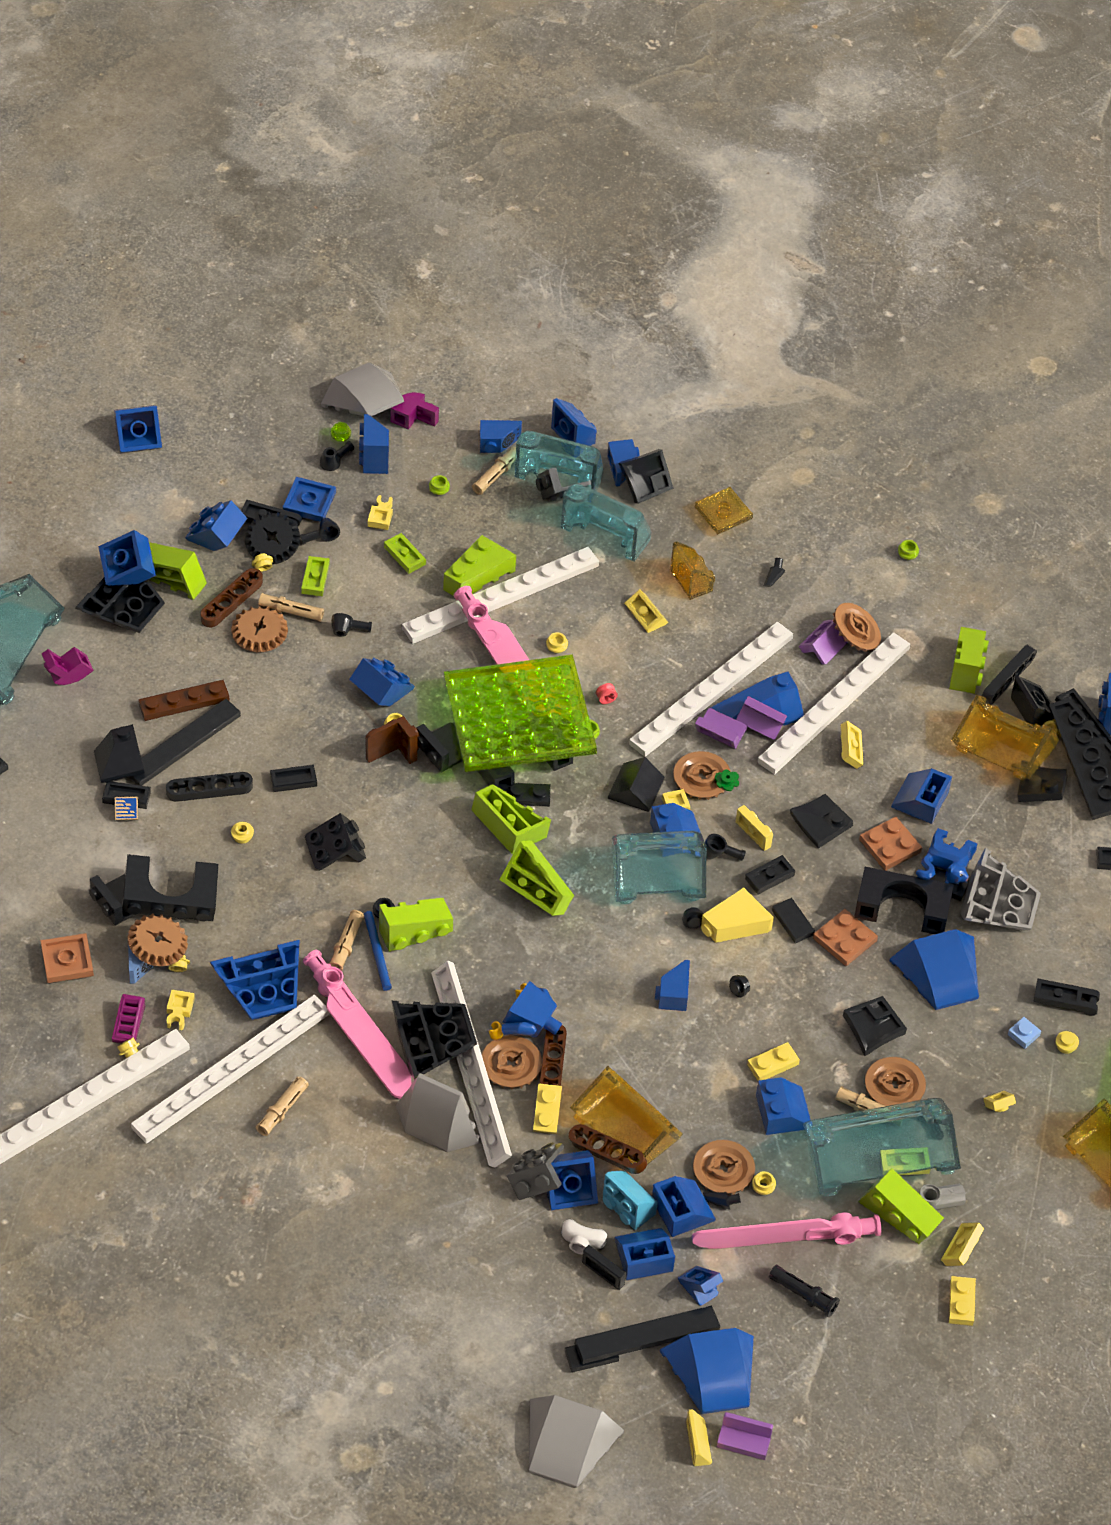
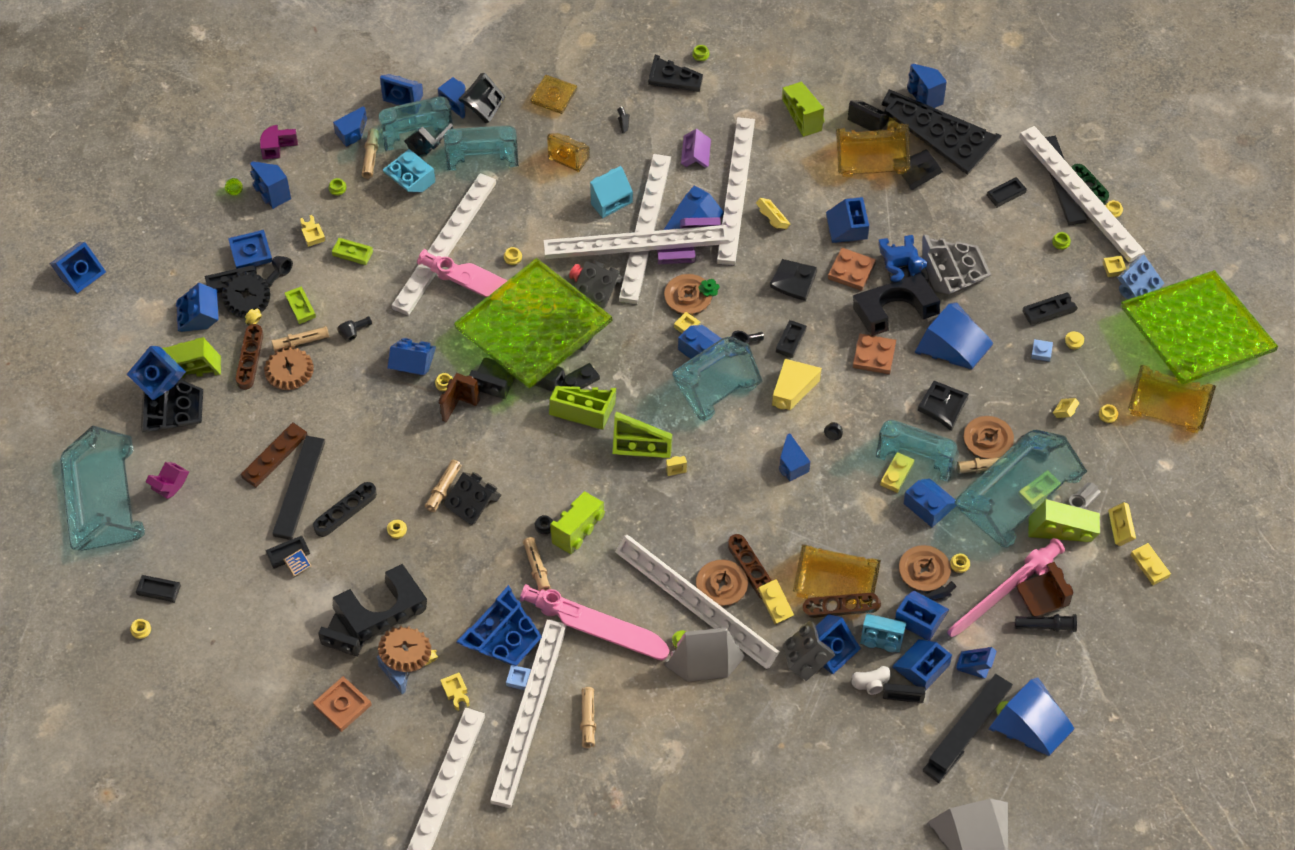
camera: 30 degrees left, 5 degrees up
black slope [94,724,145,783] -> none
magenta slope [112,994,145,1043] -> none
light yellow plate [117,1037,140,1058] -> none
black tile [270,764,317,792] -> none
black bar [320,441,354,471] -> none
light grey wedge [321,362,404,416] -> none
blue bar [364,911,392,991] -> none
black wedge [391,1000,477,1080] -> none
lime wedge [443,535,516,596] -> none
blue torso [488,981,562,1040] -> none
black slope [608,757,665,812] -> none
light yellow slope [624,589,668,633] -> none
black plate [682,907,704,929] -> none
light yellow slope [686,1409,712,1466] -> none
medium lavender panel [717,1412,773,1460] -> none
light yellow plate [736,805,773,851] -> none
black tile [772,898,815,944] -> none
medium nougat gear [833,603,881,652] -> none
black beam [981,644,1037,705] -> none
none -> medium azure slope [383,149,435,192]
none -> tan pin [425,460,462,512]
none -> light blue plate [506,665,531,690]
none -> white plate [544,225,728,259]
none -> dark grey bracket [573,260,624,308]
none -> medium azure slope [590,166,633,218]
none -> black wing [648,54,703,92]
none -> light yellow plate [666,456,687,476]
none -> clear light blue windscreen [876,420,959,482]
none -> reddish brown bracket [1017,562,1073,616]
none -> light yellow plate [1099,404,1118,423]

